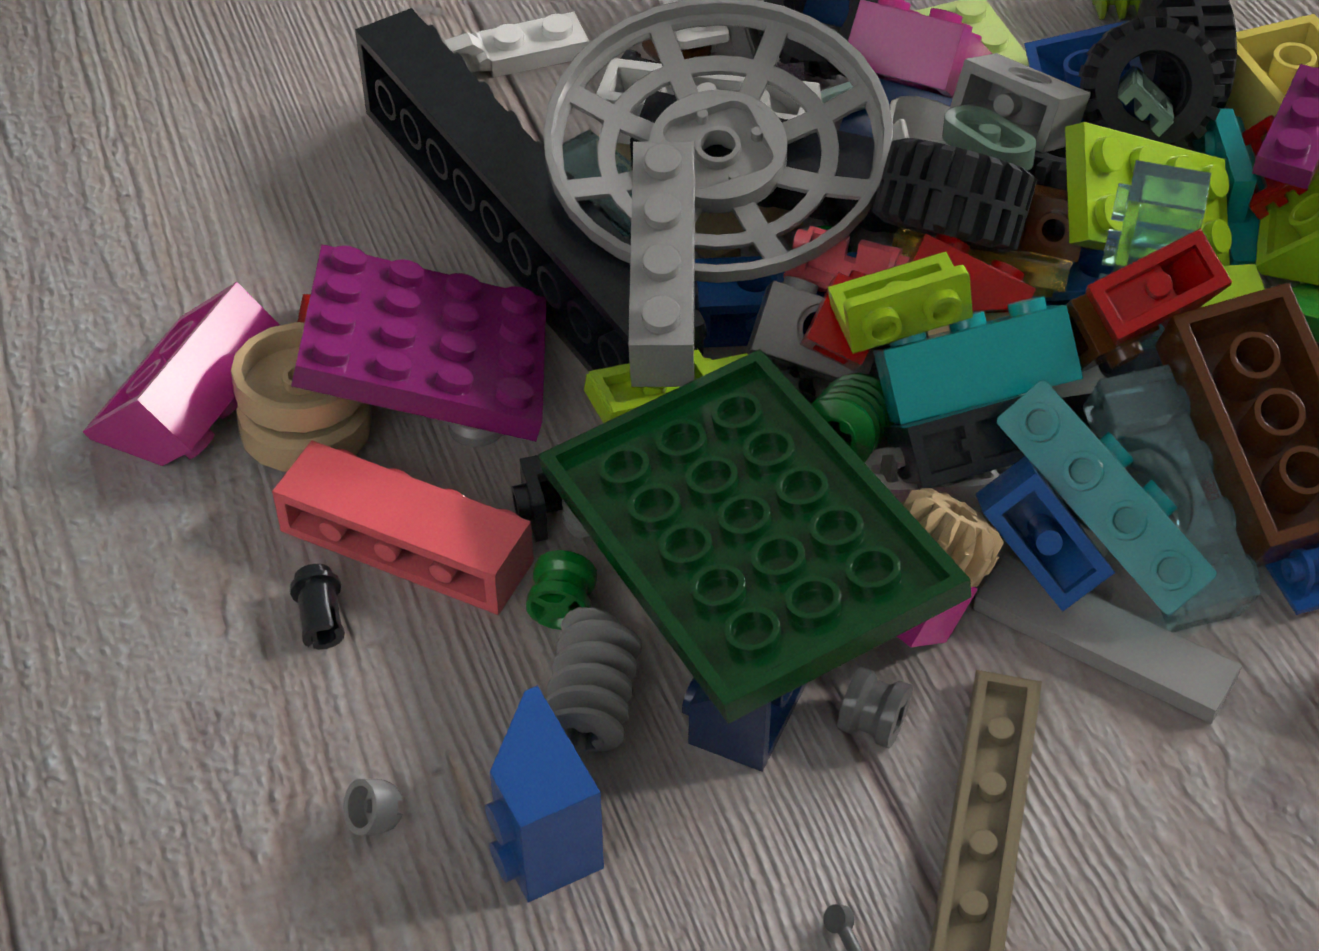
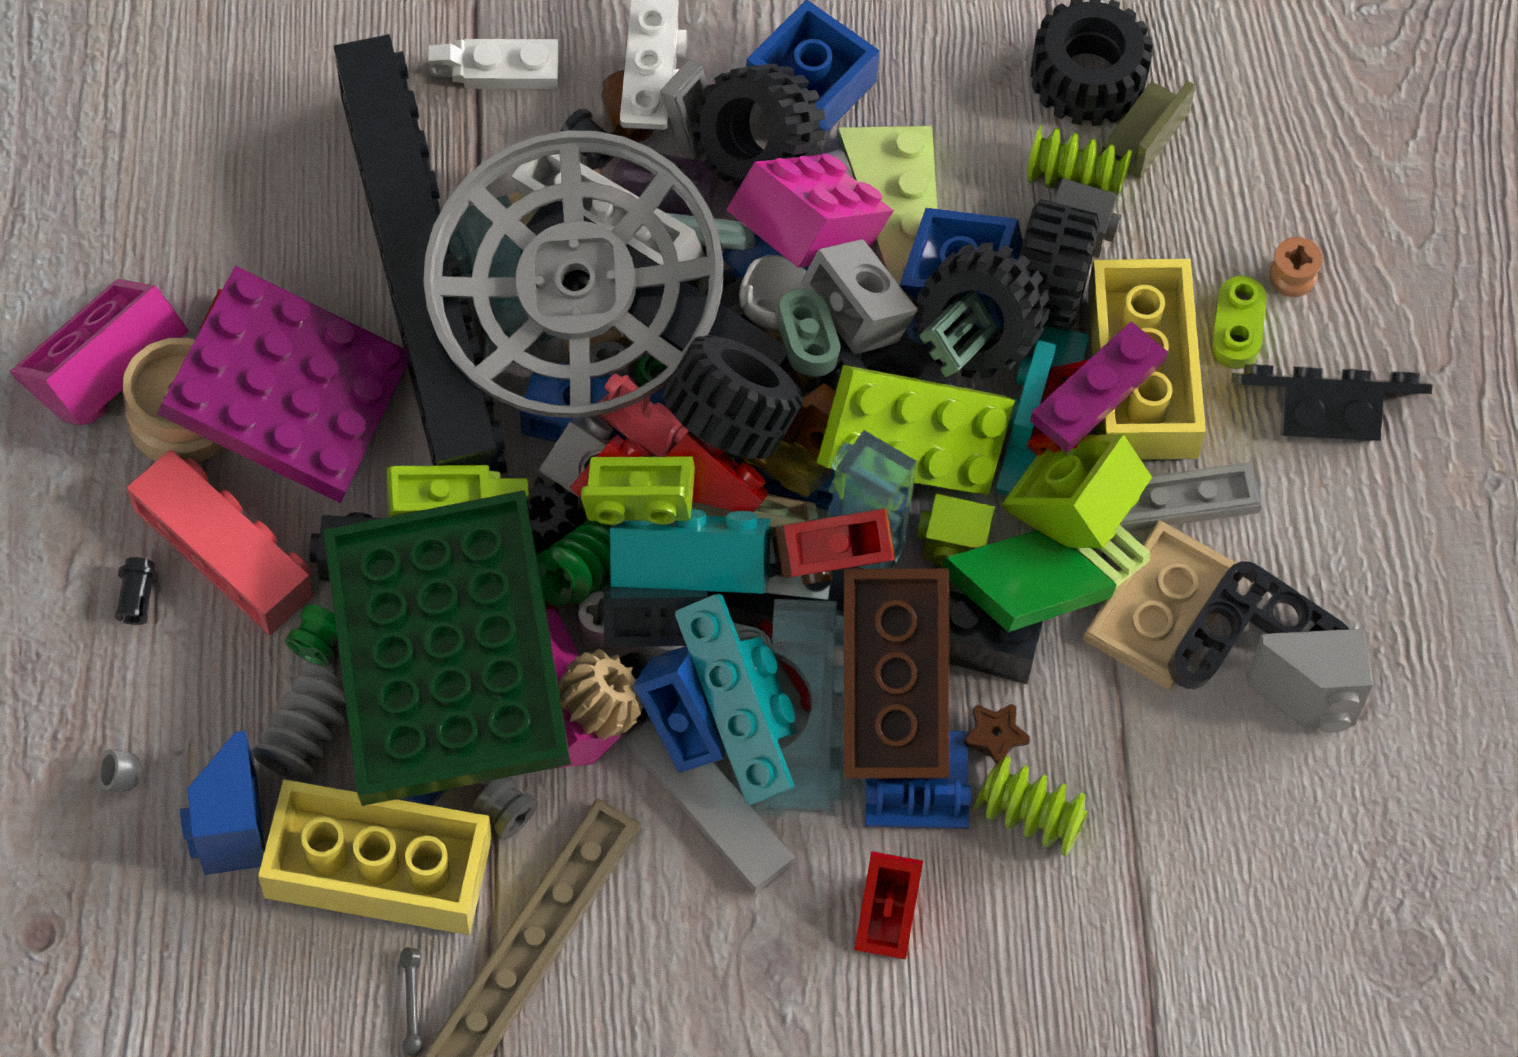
camera: 15 degrees right, 15 degrees up
light grey brick [628,141,695,387] -> none
none -> light yellow brick [258,779,492,935]

